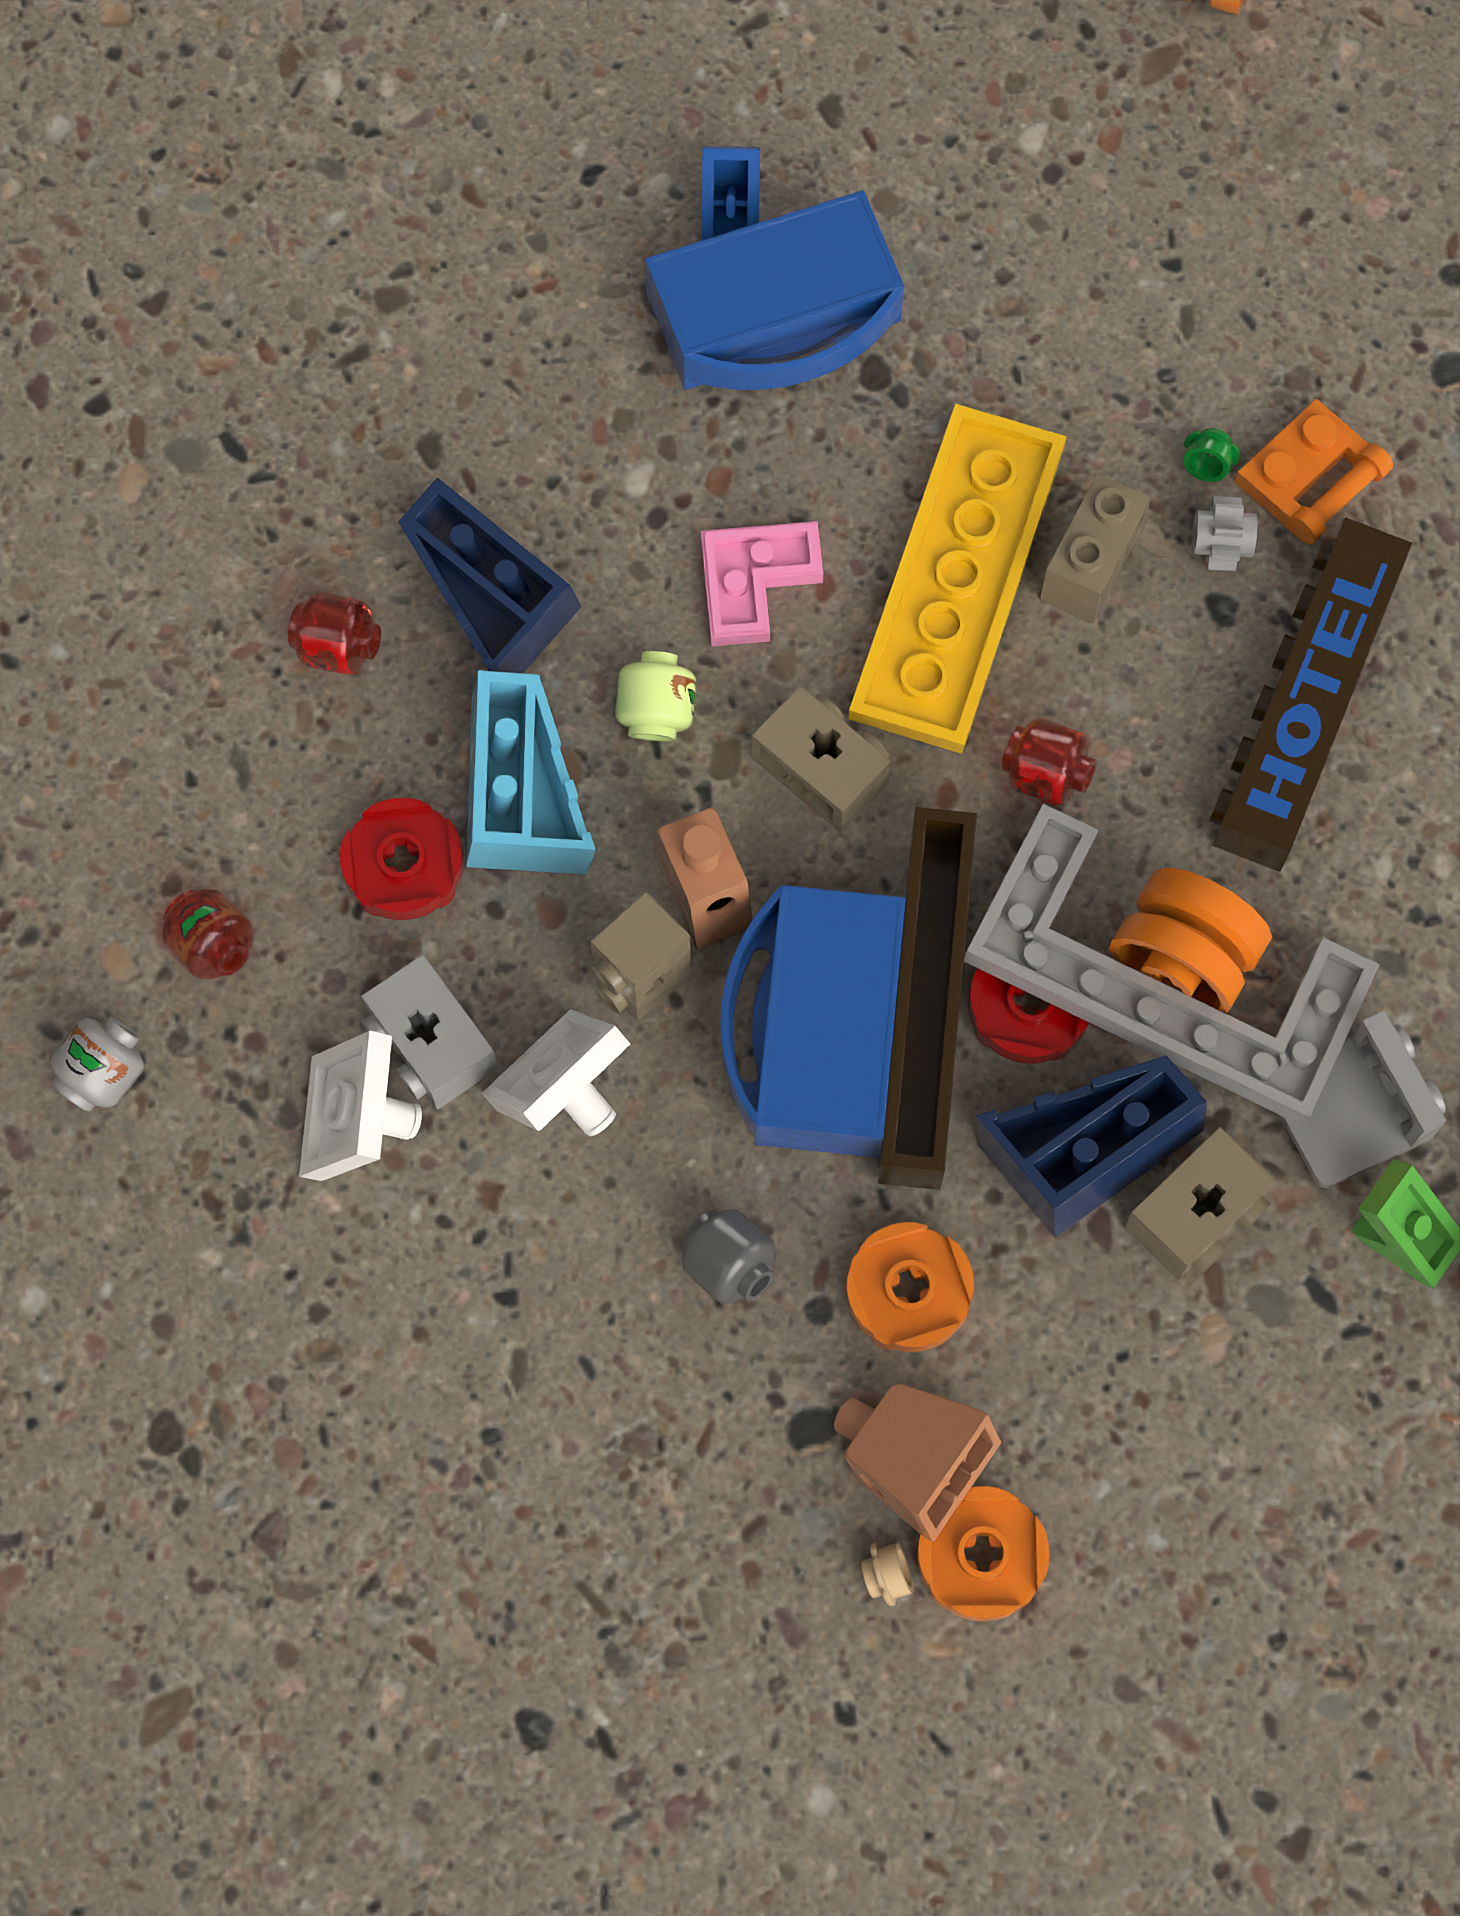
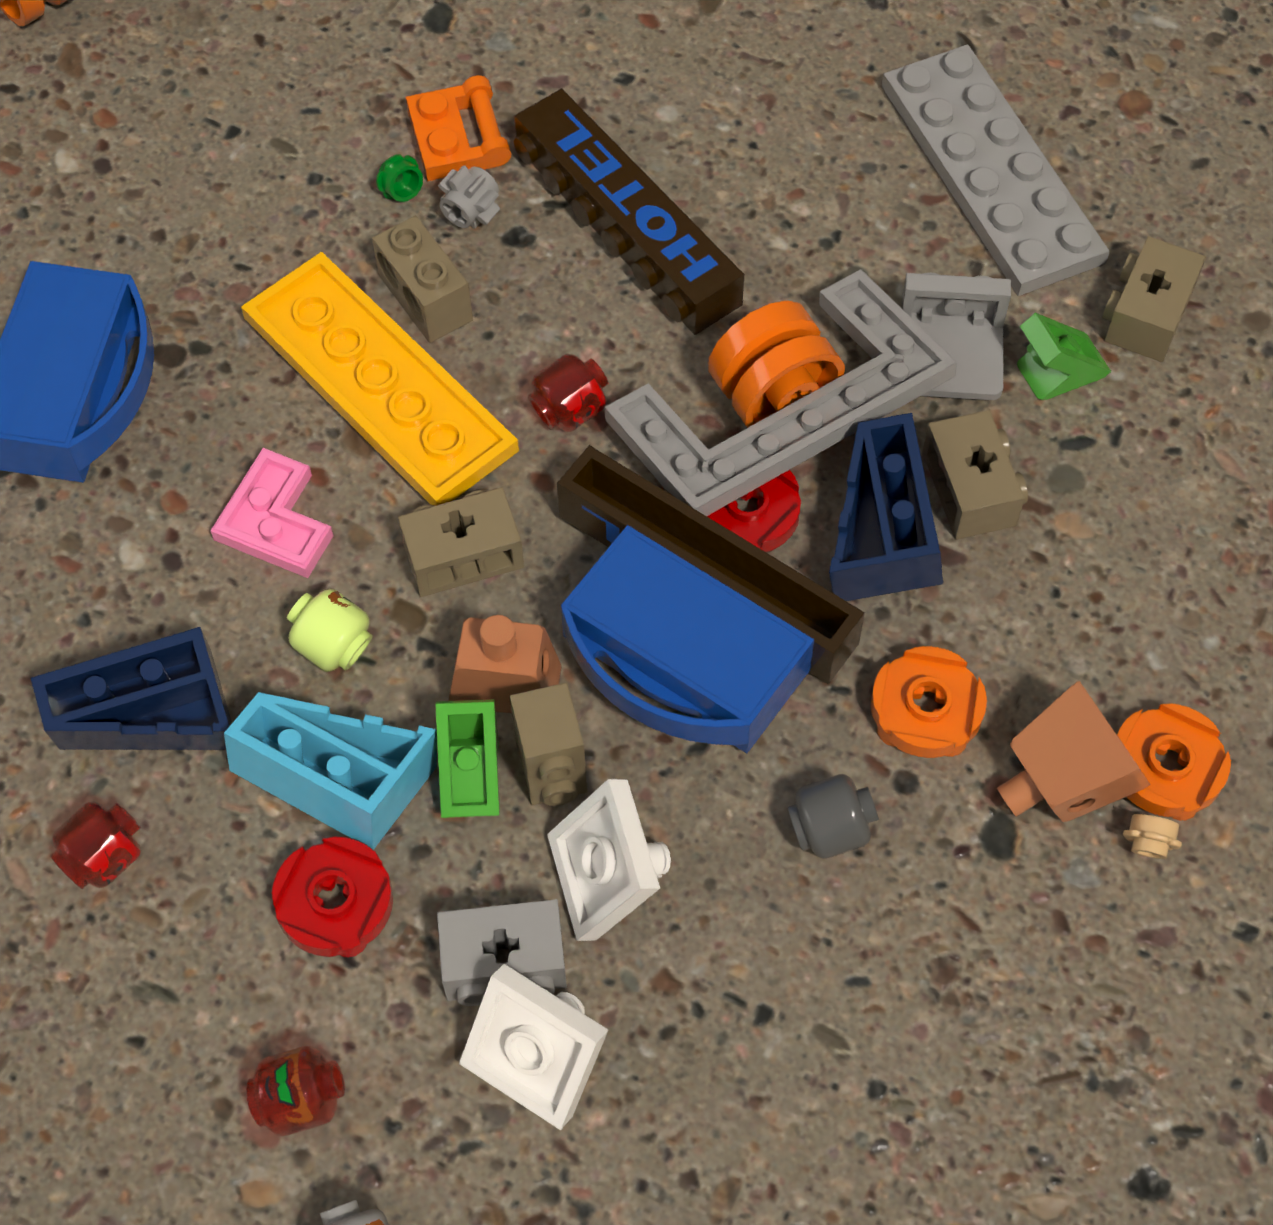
camera: 60 degrees left, 10 degrees down
none -> bright green slope [435,699,500,818]

